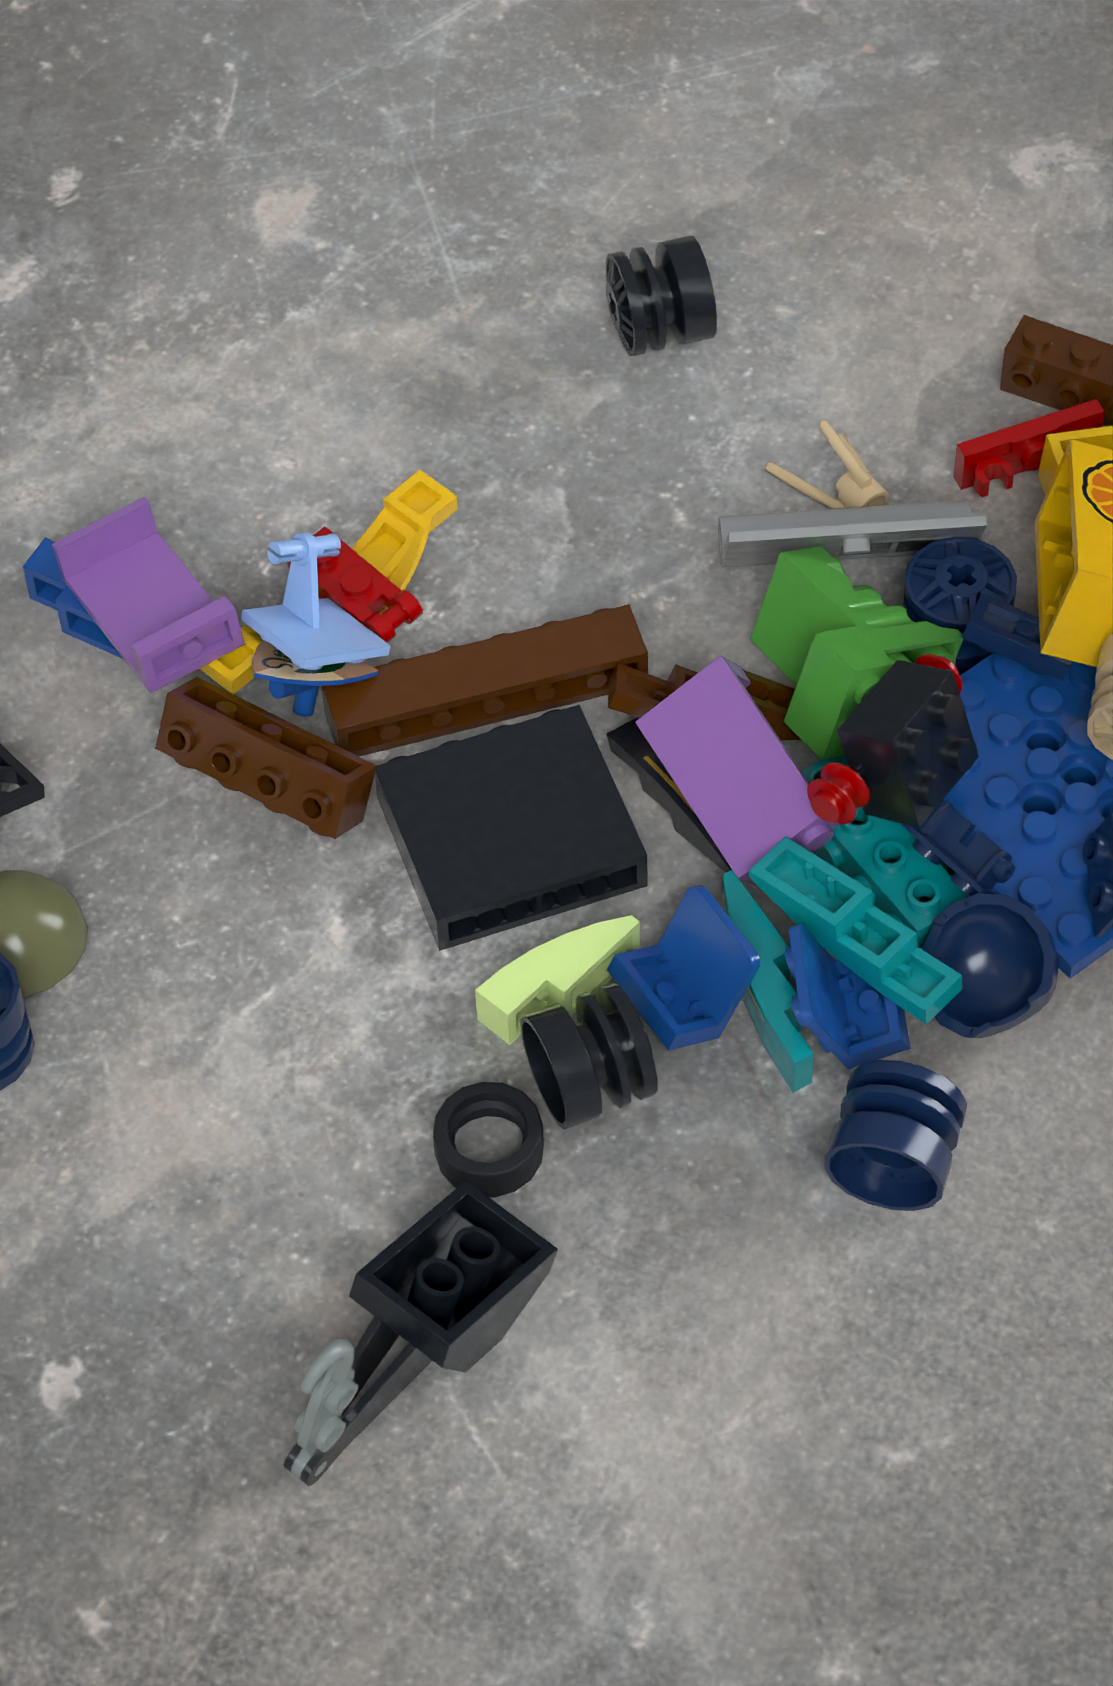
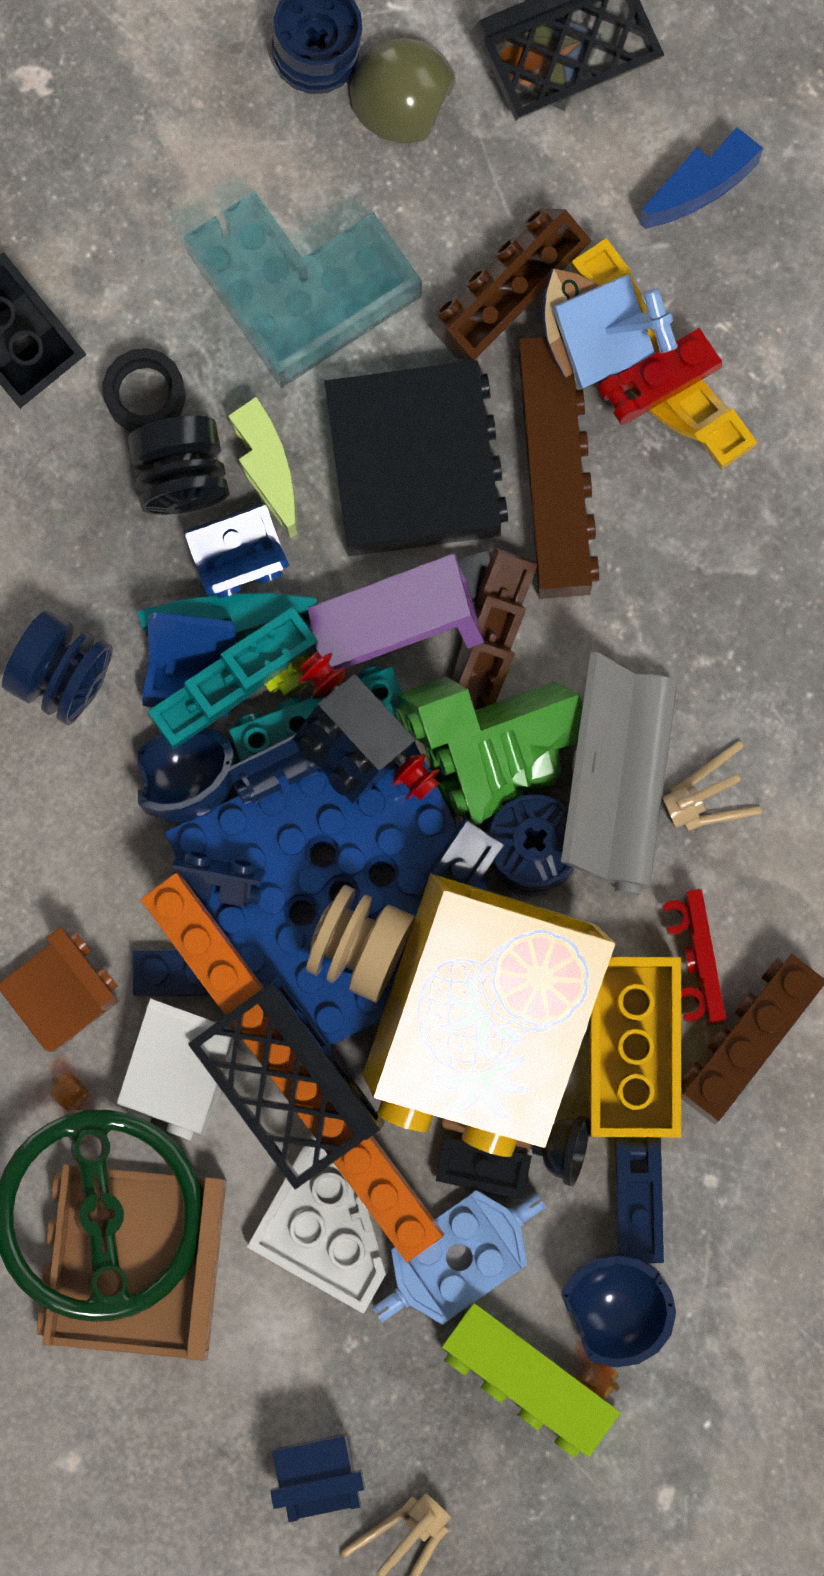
camera: 105 degrees right, 25 degrees up
medium lavender panel [52,497,244,694] -> none
none -> clear light blue piece [184,191,422,388]

